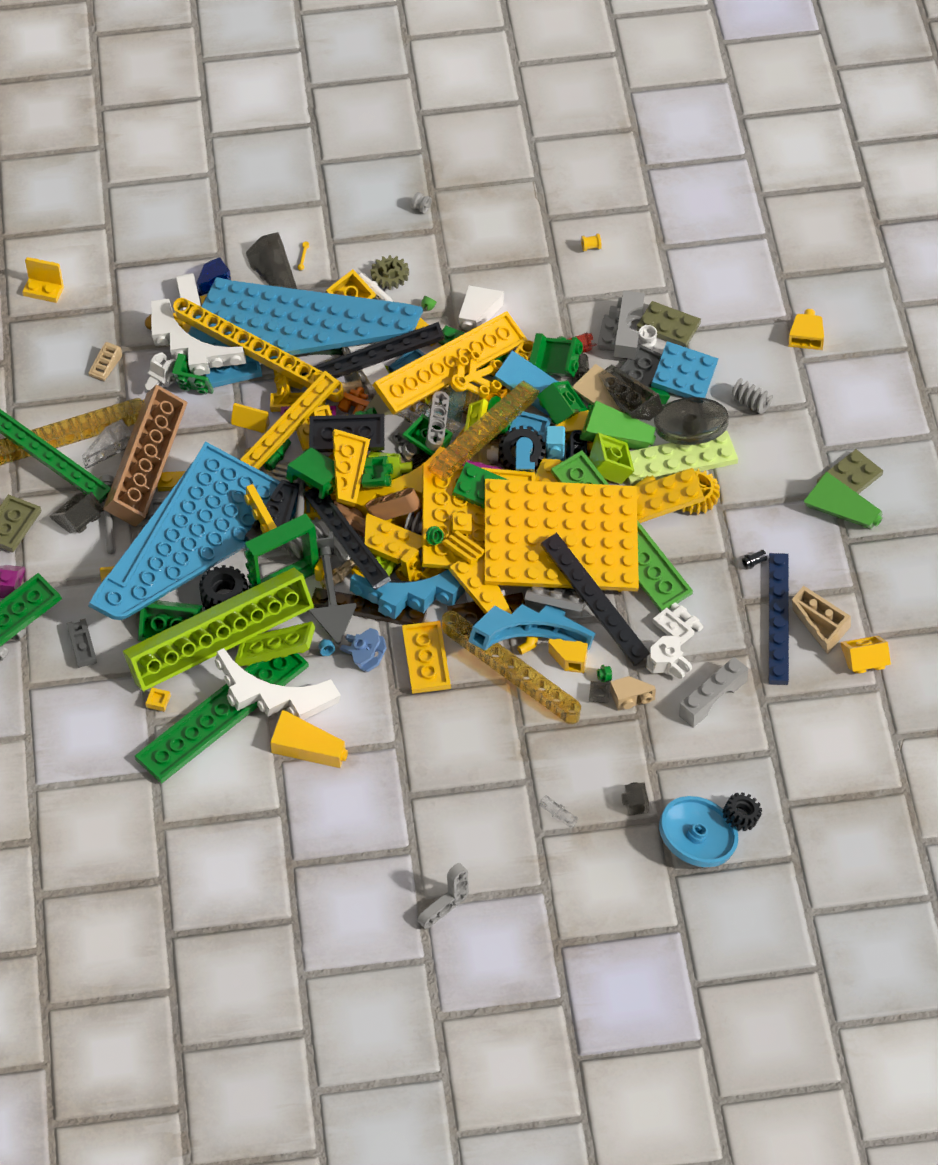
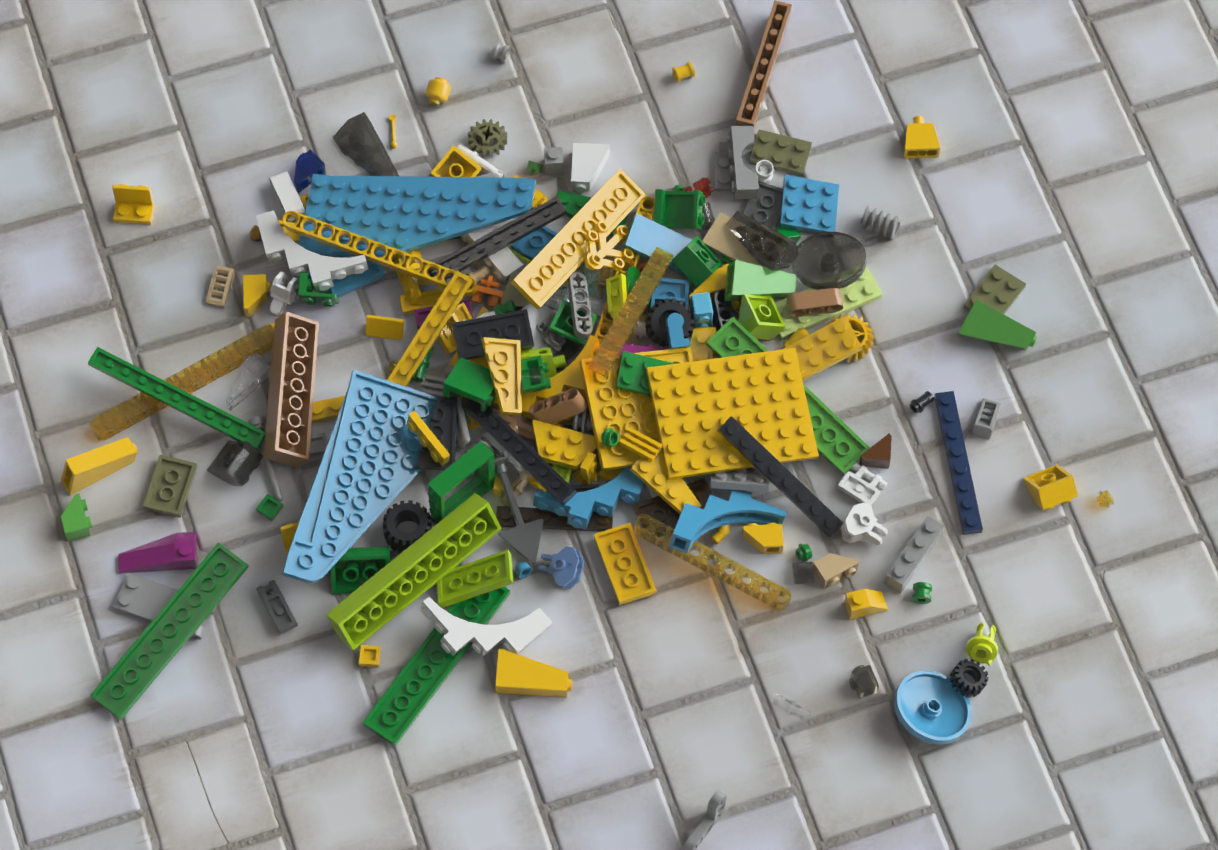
camera: 15 degrees left, 10 degrees up
yellow plate [451,513,472,534] -> none
tan wedge [792,585,851,654] -> none
none -> yellow slope [243,274,271,317]
none -> green plate [256,494,284,521]
none -> yellow head [425,77,451,106]
none -> light grey brick [544,147,564,175]
none -> medium nougat brick [735,0,792,131]
none -> medium nougat beam [786,288,844,317]
none -> yellow slope [844,589,888,620]
none -> reddish brown slope [859,433,892,468]
none -> green wheel [912,582,932,604]
none -> neon yellow piece [966,622,998,666]
none -> light grey slope [972,398,1001,439]
none -> clear yellow plate [1097,490,1114,508]

